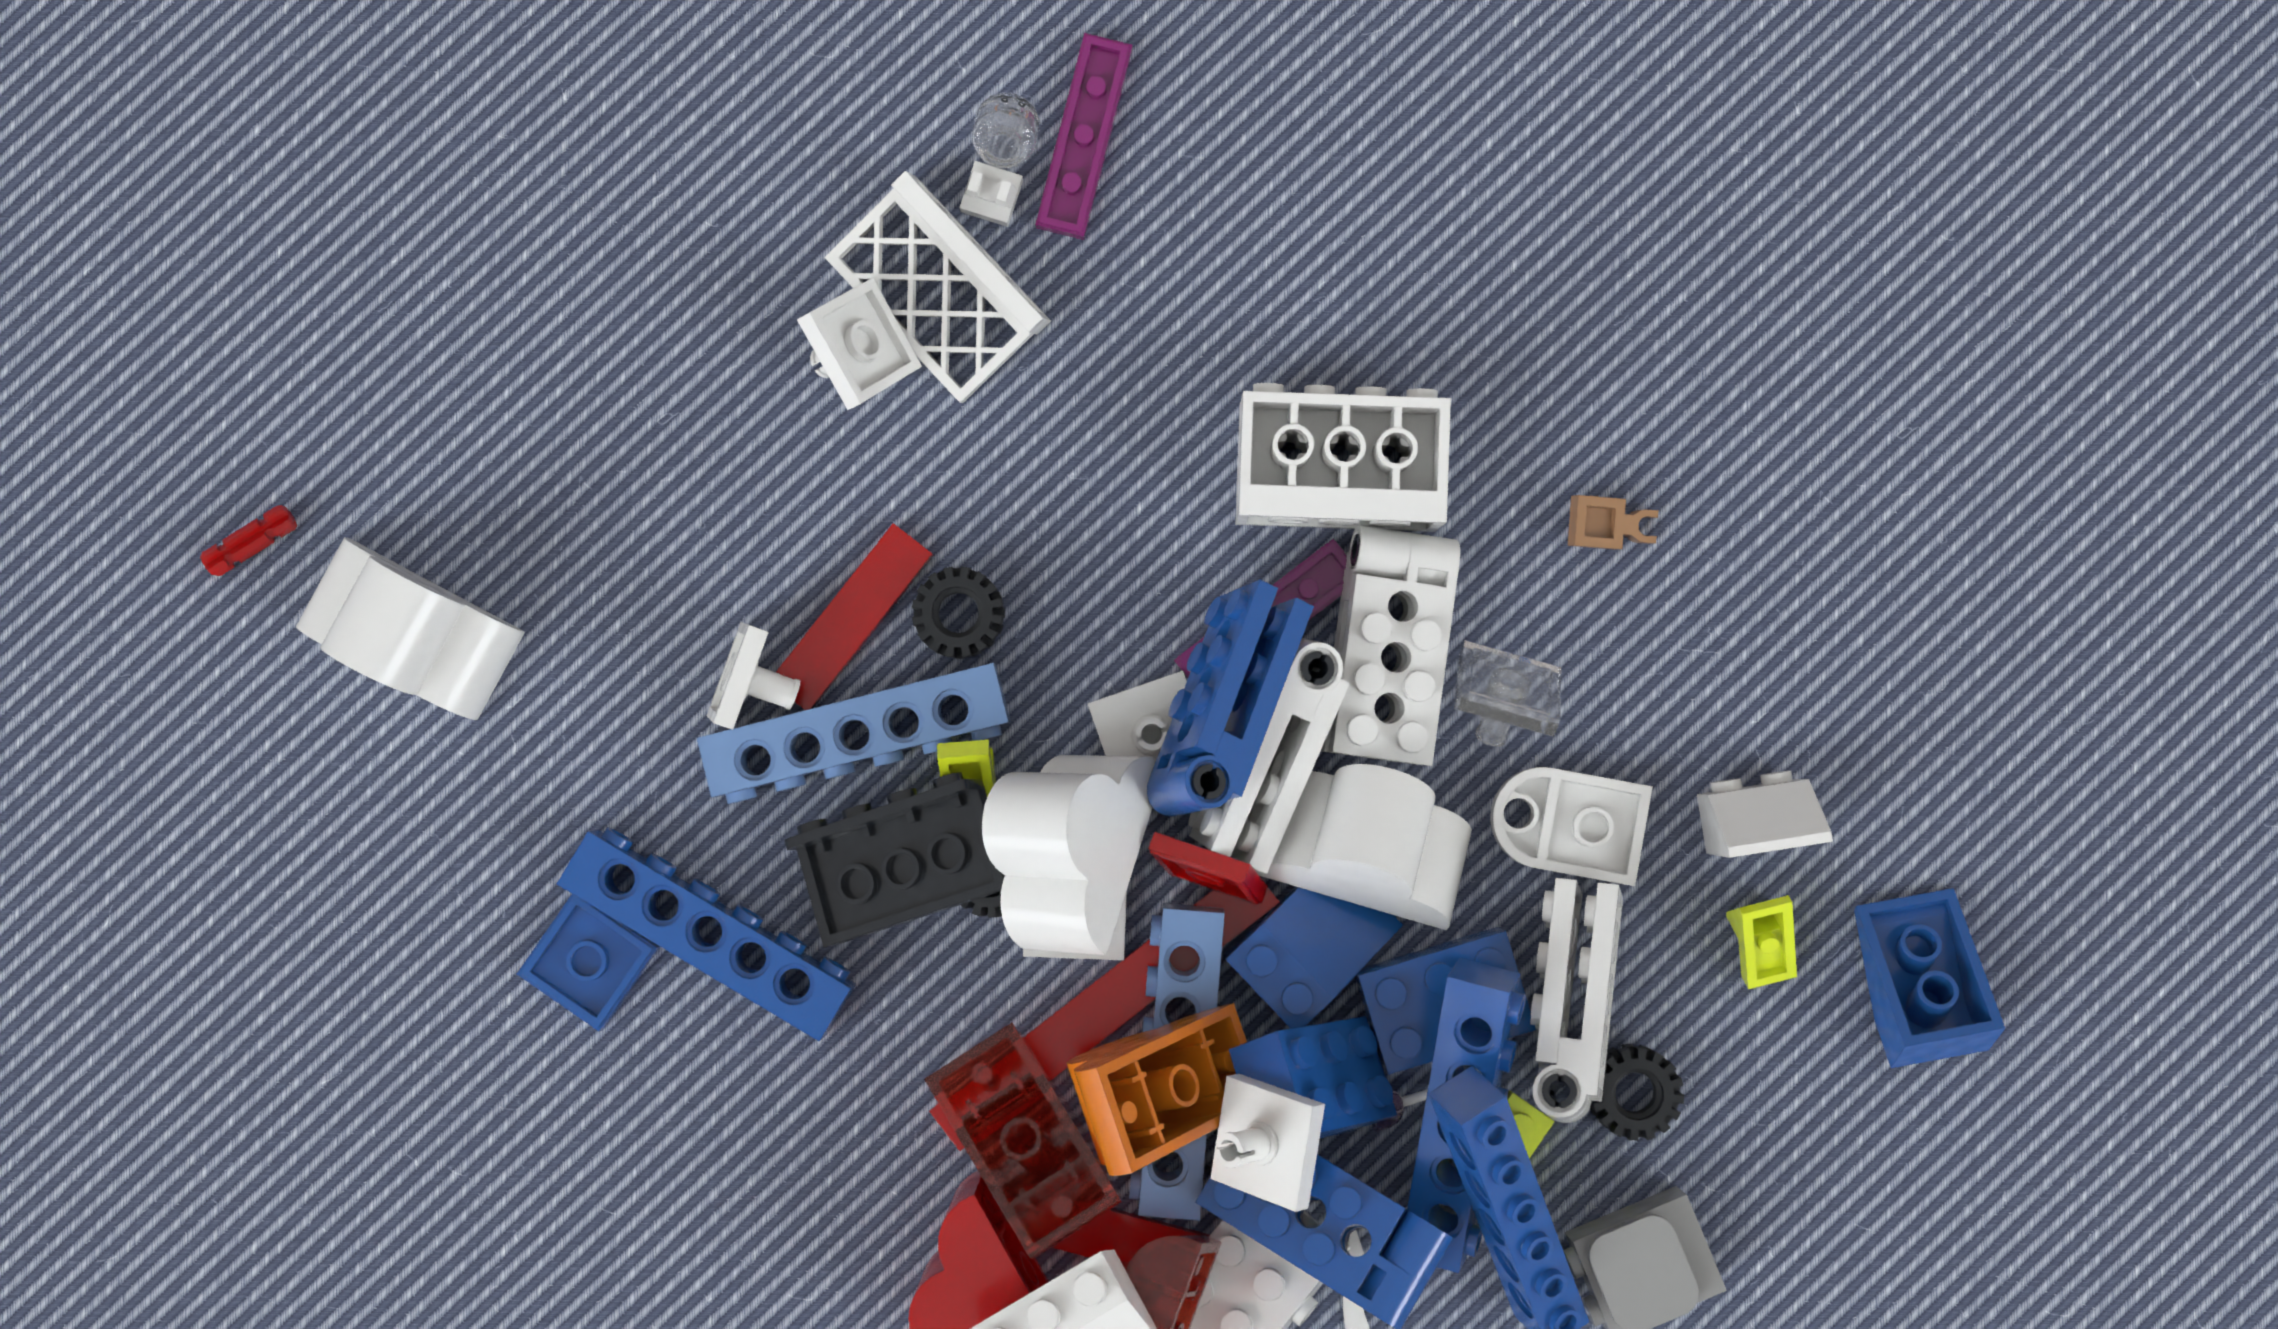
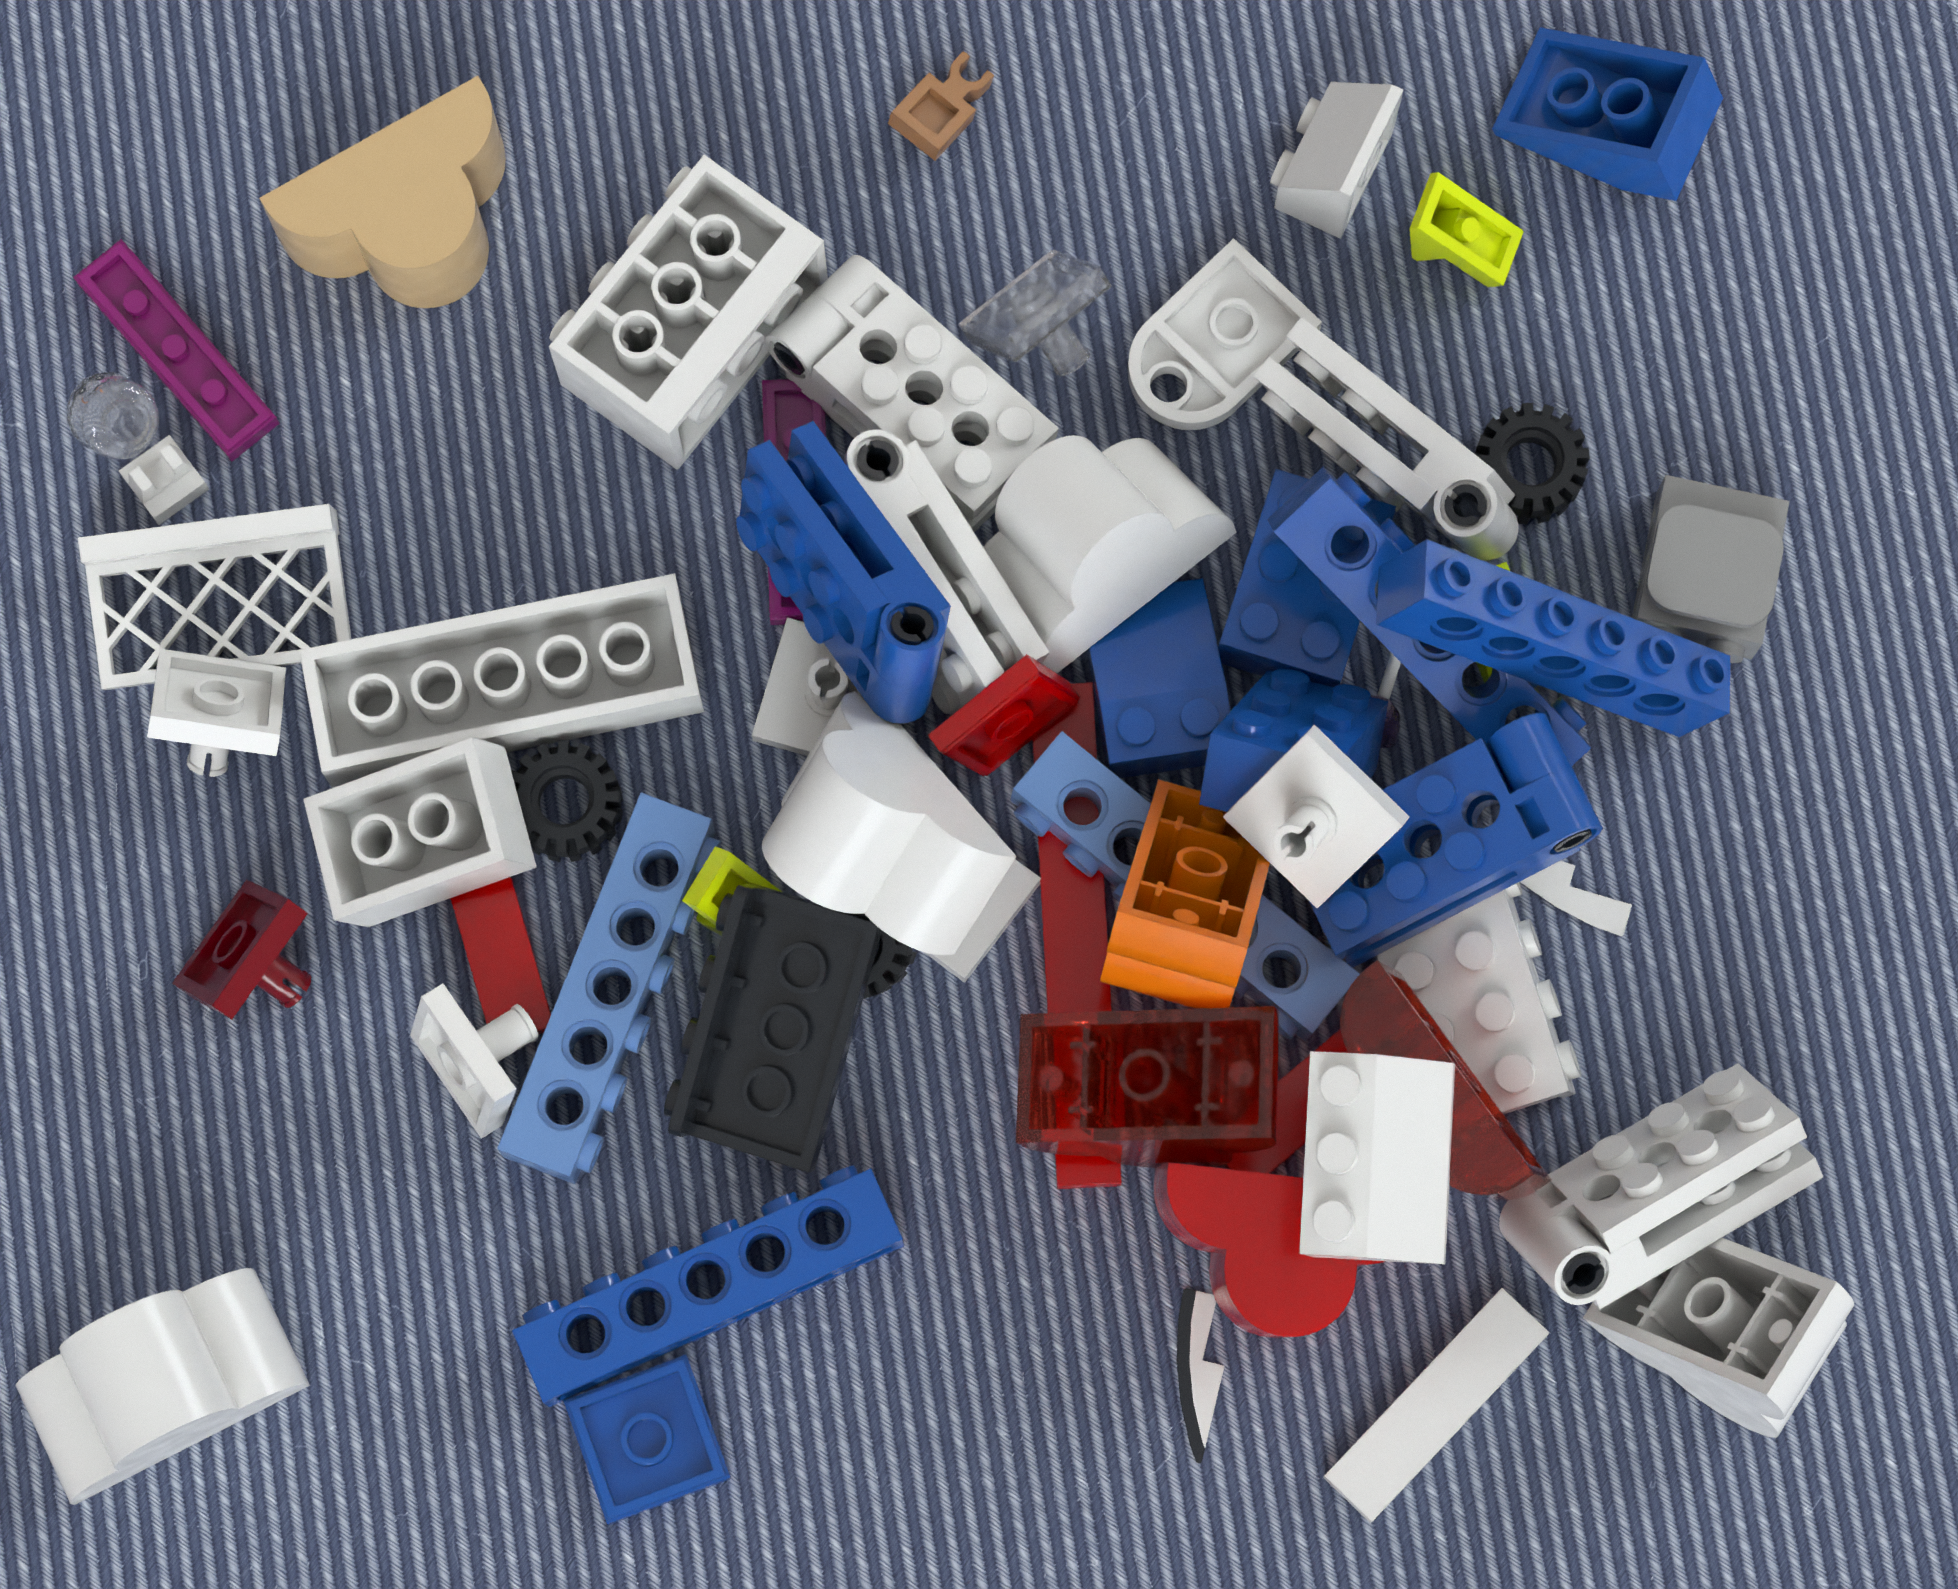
camera: 60 degrees left, 10 degrees down
none -> dark red tile [172,879,311,1020]
none -> tan brick [259,76,506,308]
none -> white brick [299,573,704,788]
none -> white brick [303,737,536,927]
none -> sticker [1177,1288,1224,1463]

